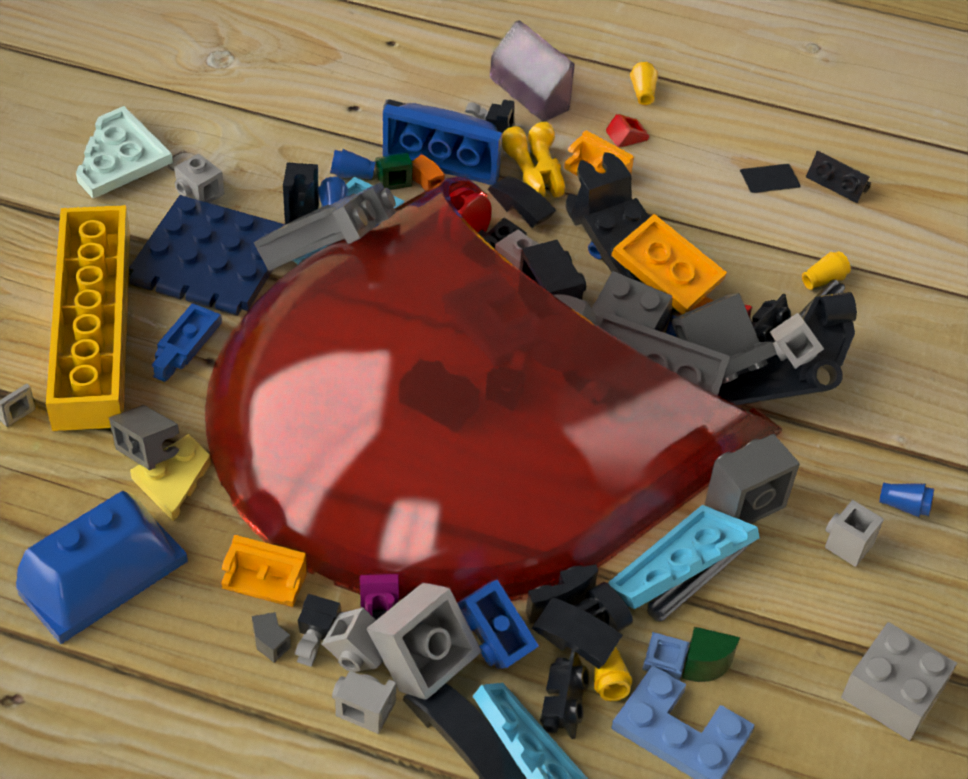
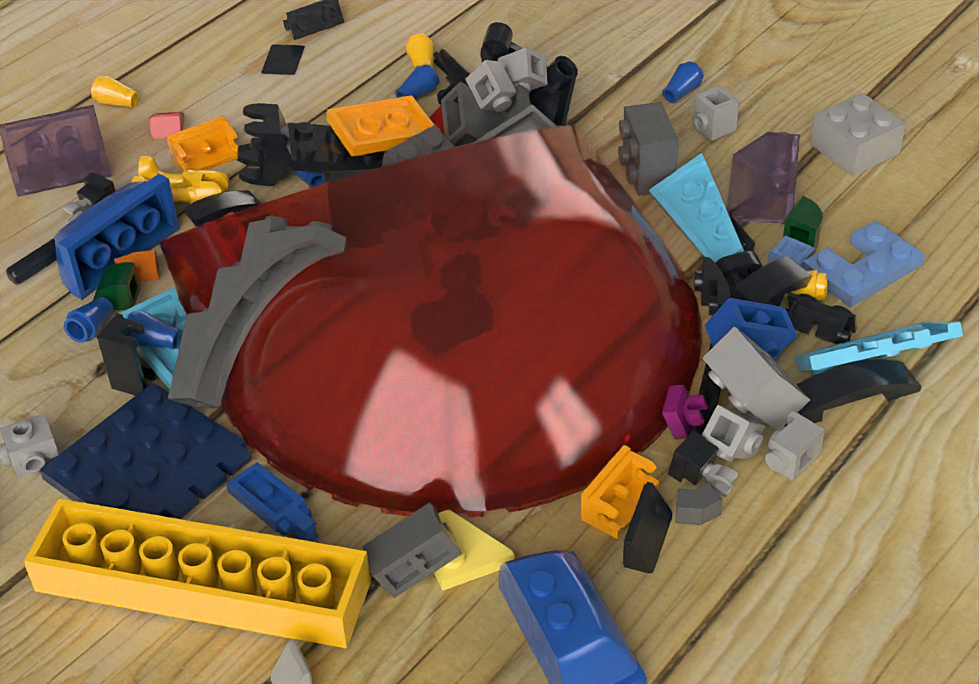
camera: 65 degrees left, 5 degrees down
none -> blue cone [395,64,439,99]
none -> light grey brick [465,60,517,112]
none -> black slope [623,482,672,573]
none -> slope [726,132,800,225]

